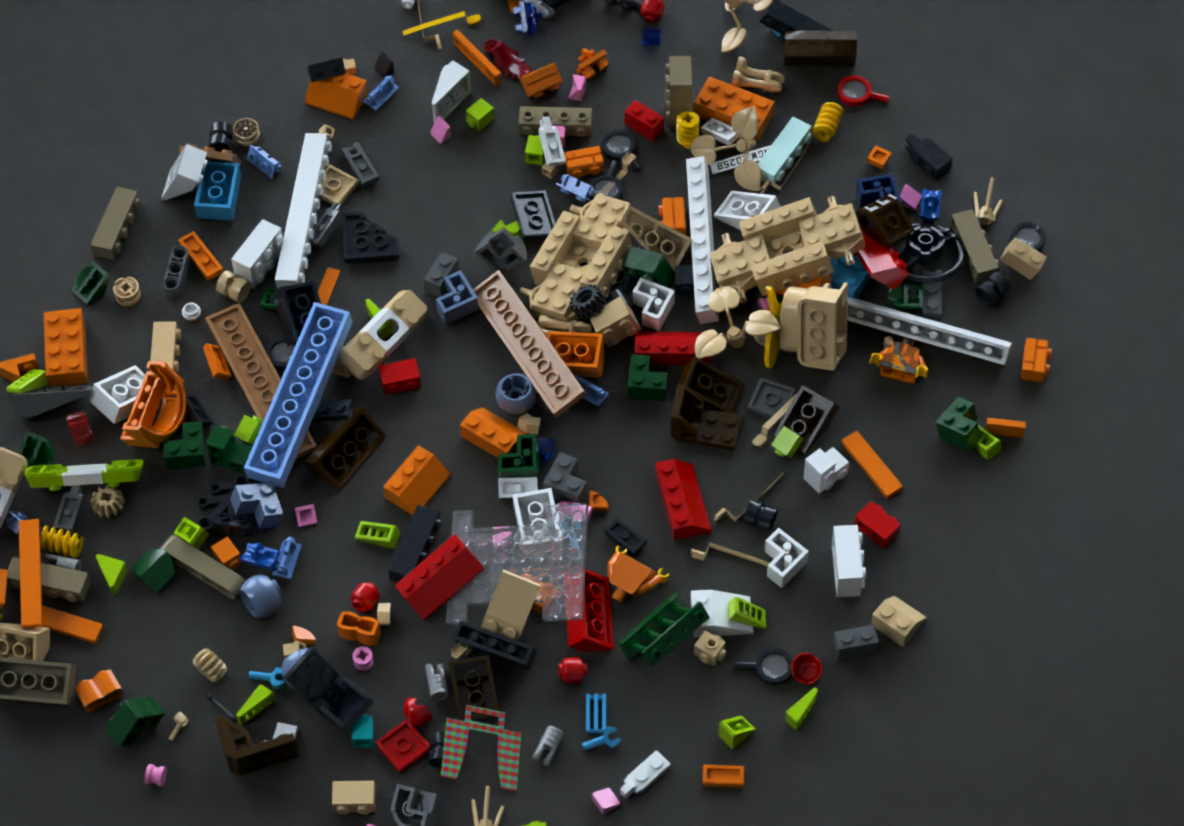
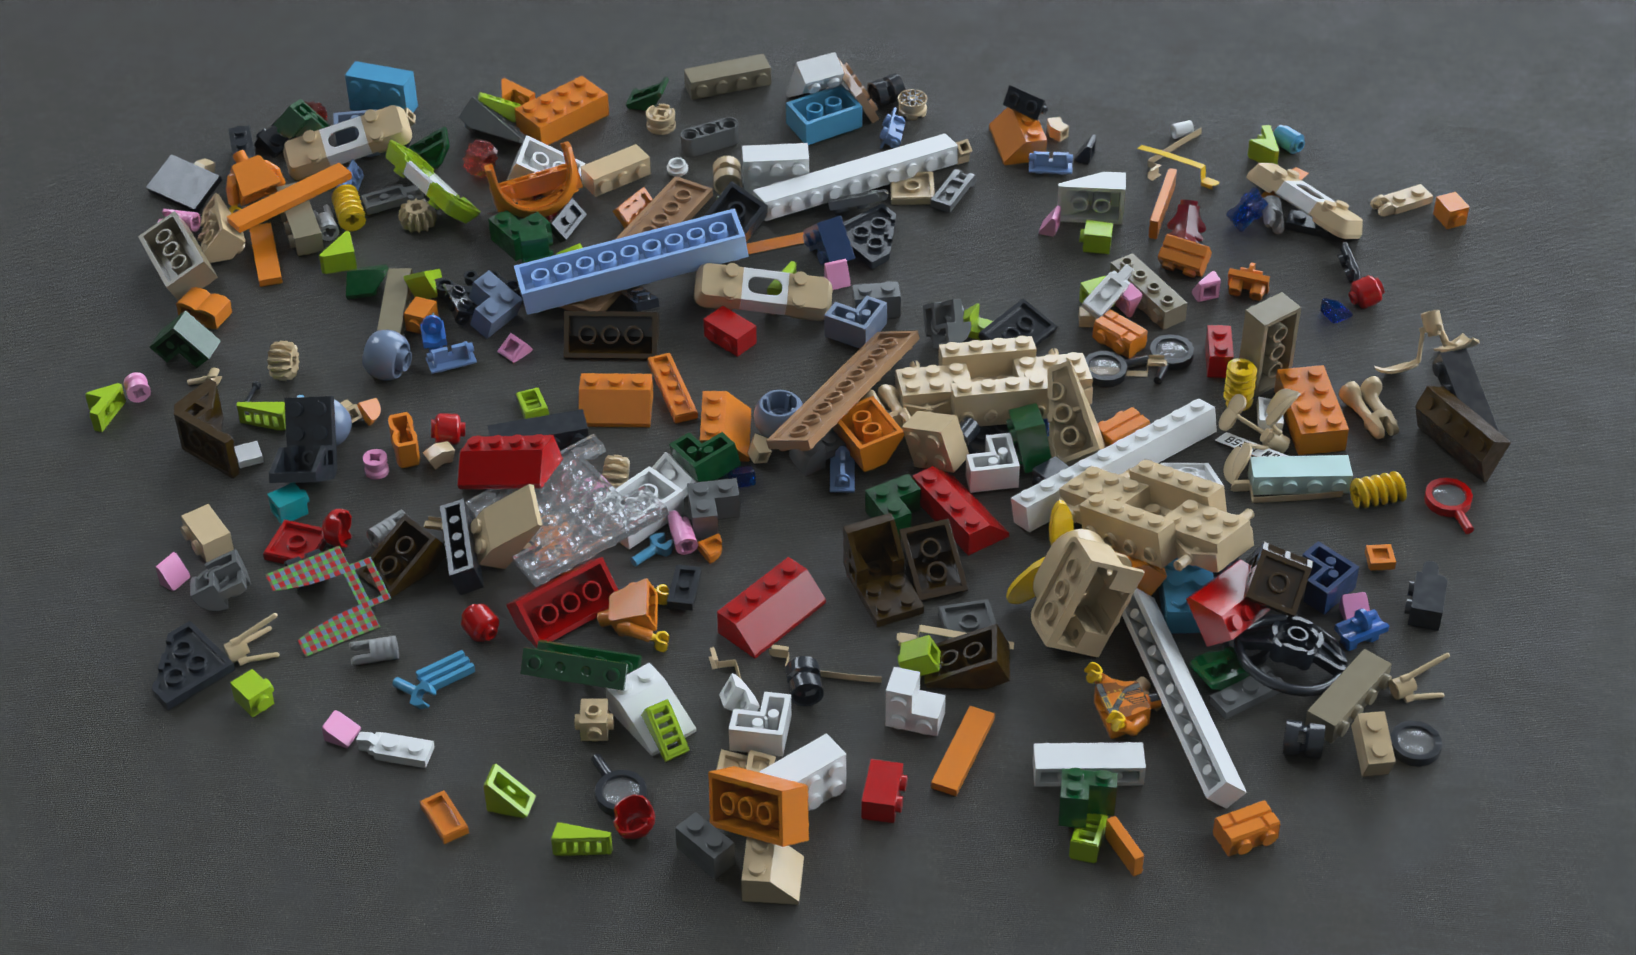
camera: 55 degrees right, 15 degrees down
orange plate [178,231,224,281] -> none
medium blue hinge [556,174,595,203] -> none
black tyre [569,284,606,319] -> none
tan plant [695,286,781,359] -> none
none -> lime slope [85,383,126,432]
none -> tan gear [601,455,630,492]
none -> orange tile [648,353,698,424]
none -> orange brick [709,766,809,847]
none -> tan slope [716,749,776,772]
none -> white slope [719,674,760,711]
none -> dark blue brick [803,216,855,267]
none -> bright pink slope [824,259,850,290]
none -> white brick [1032,742,1146,786]

